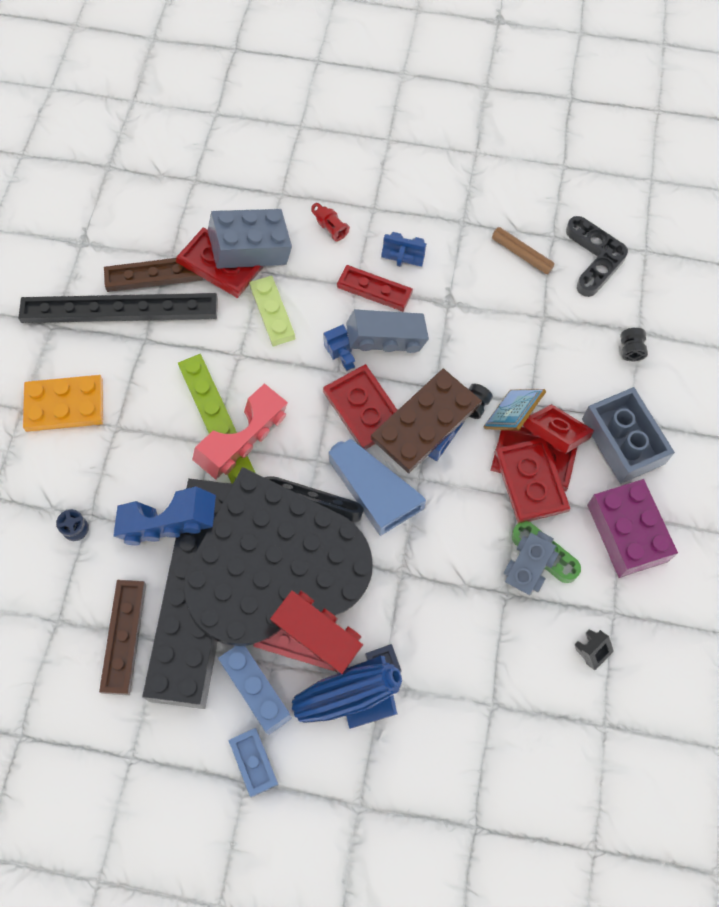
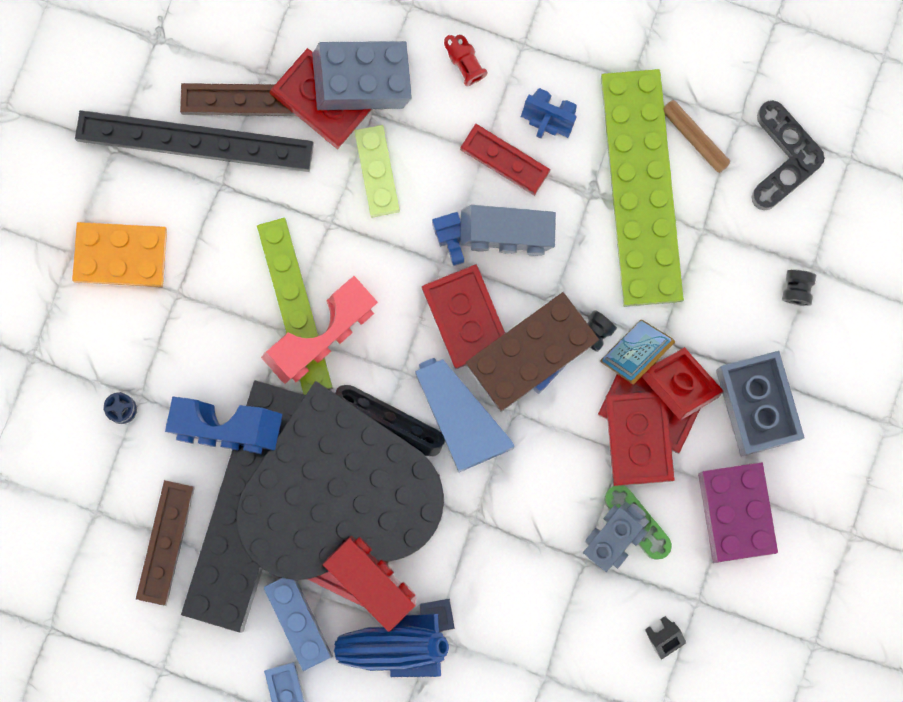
camera: 10 degrees right, 15 degrees up
none -> lime plate [601,69,684,307]

